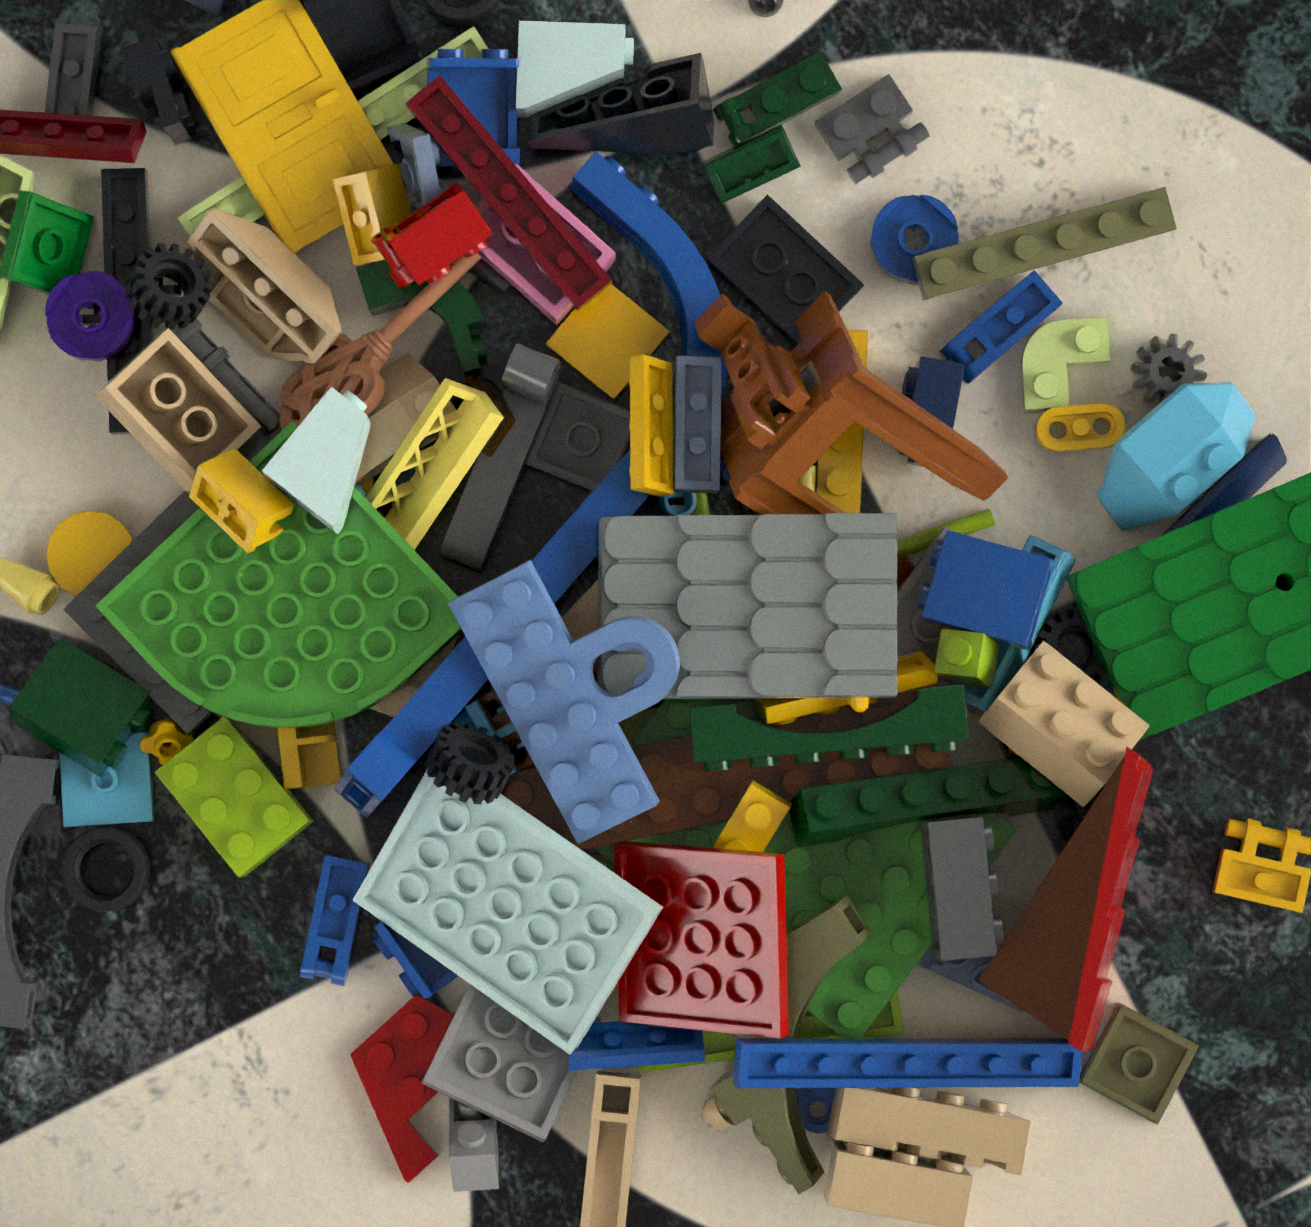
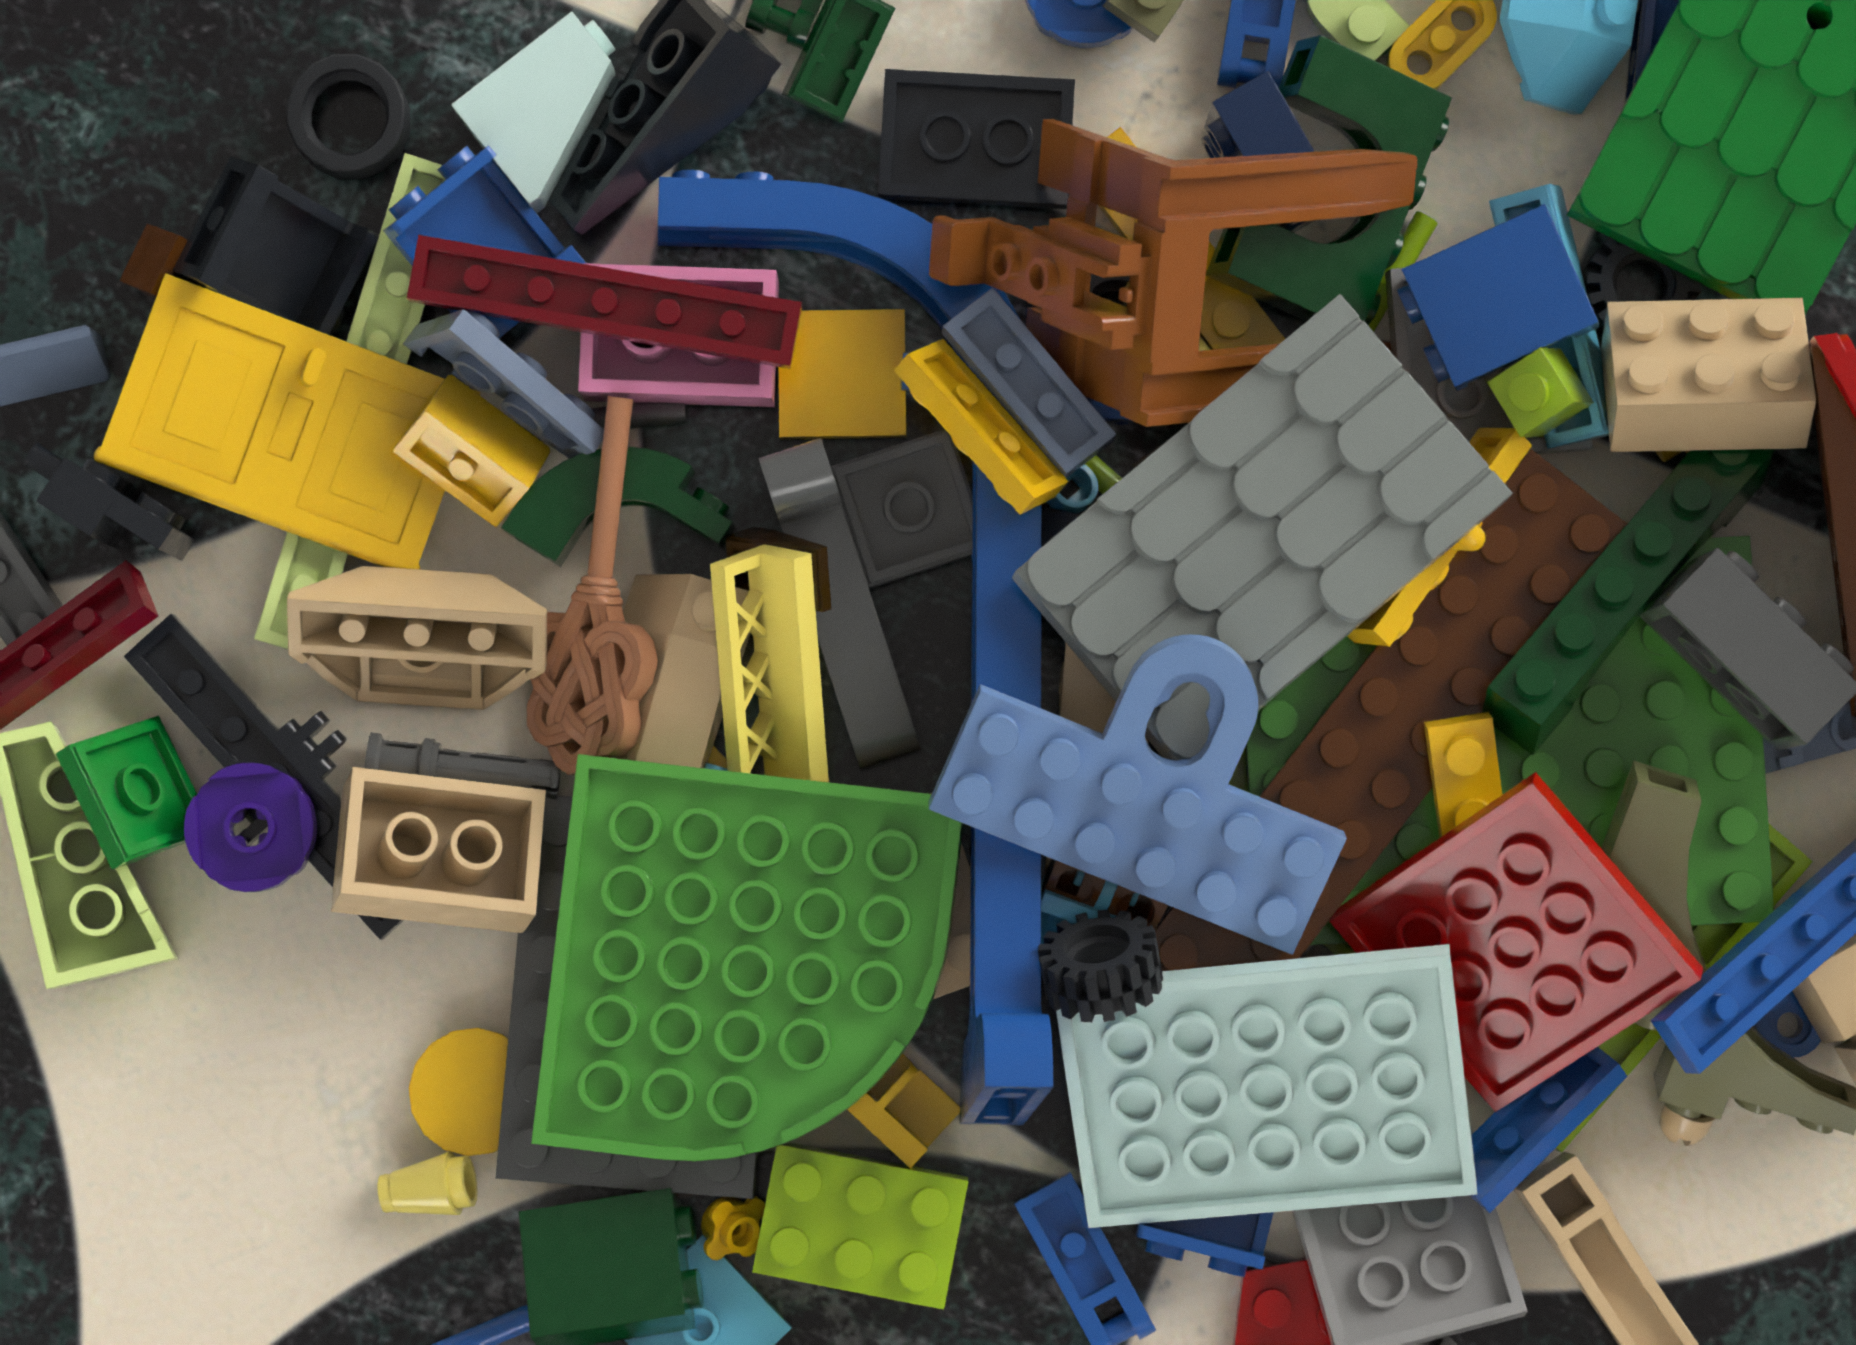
camera: 40 degrees left, 0 degrees up
black tyre [125,243,213,330] -> none
yellow hinge [189,448,294,553] -> none
light aqua slope [262,387,371,535] -> none
red hinge [371,182,493,287] -> none
dark green arch [689,685,969,772] -> none
none -> dark green arch [1206,35,1452,325]

